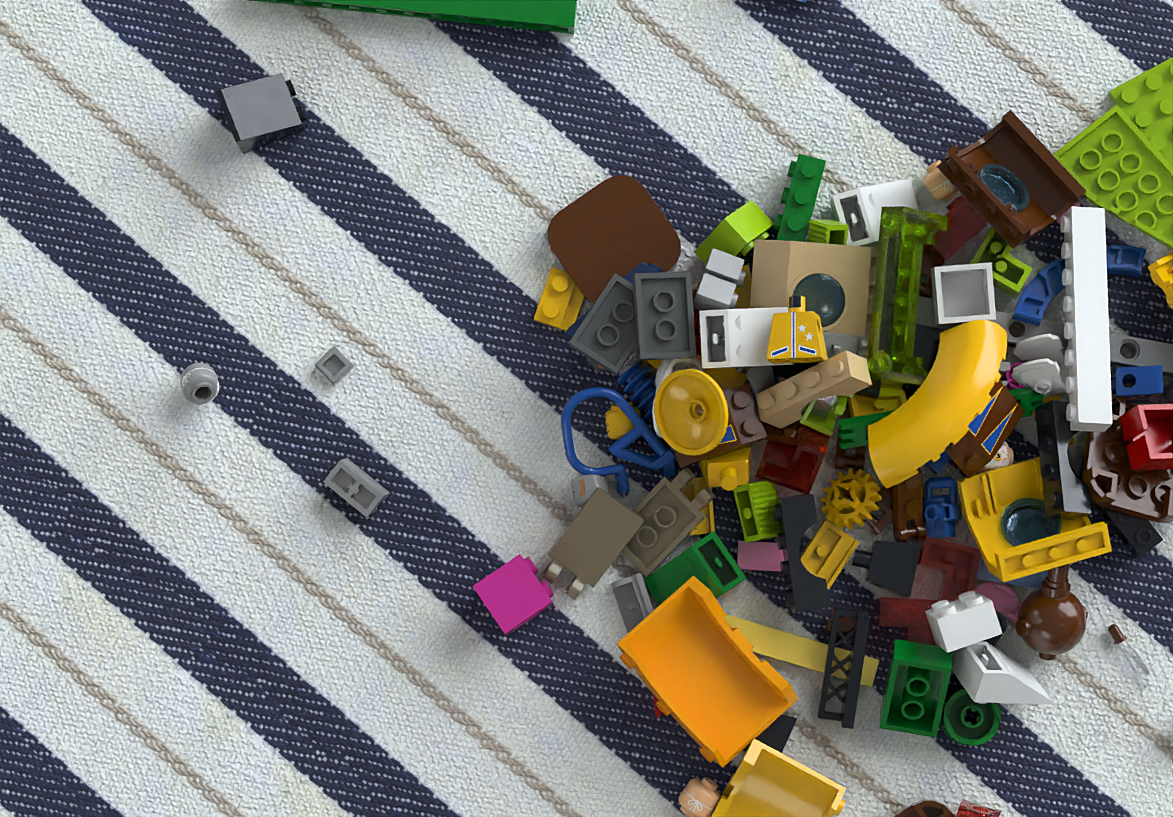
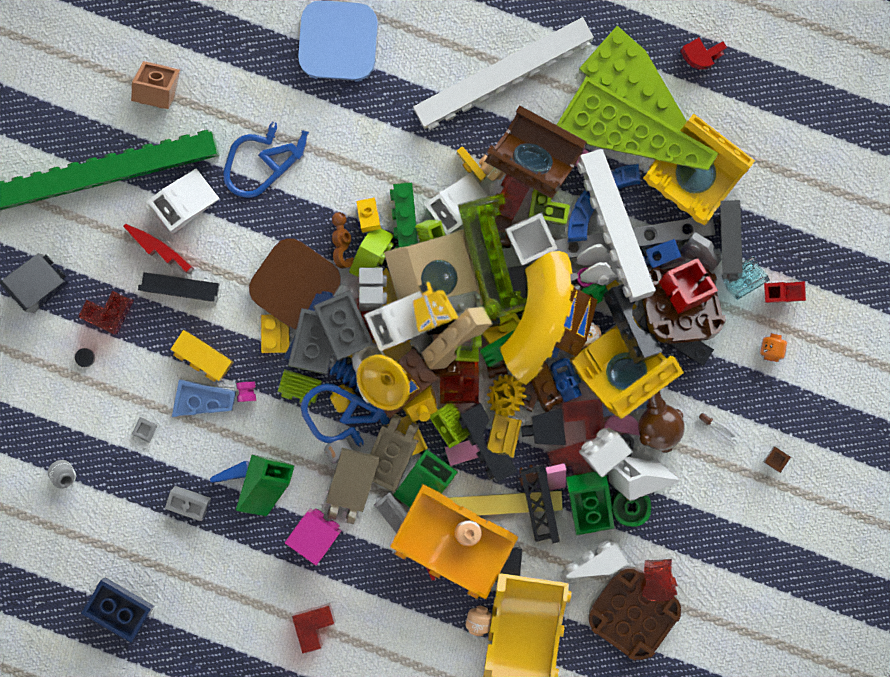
camera: 20 degrees left, 5 degrees up
none -> black tile [75,348,95,367]
none -> clear red brick [78,291,134,334]
none -> dark blue brick [81,577,155,643]
none -> red slope [123,224,194,274]
none -> black fence [138,272,220,303]
none -> white slope [148,169,220,234]
none -> yellow brick [171,330,234,382]
none -> medium blue wing [172,379,236,417]
none -> blue slope [210,461,249,483]
none -> blue piece [223,121,309,198]
none -> dark pink wheel [236,382,257,402]
none -> green slope [236,454,295,516]
none -> lime brick [278,370,322,405]
none -> clear red brick [292,603,336,654]
none -> dark orange piece [332,212,354,269]
none -> yellow plate [356,197,381,233]
none -> white brick [413,17,594,130]
none -> light nougat head [455,520,481,546]
none -> yellow plate [457,147,486,183]
none -> bright pink tile [546,464,566,491]
none -> white slope [563,540,628,578]

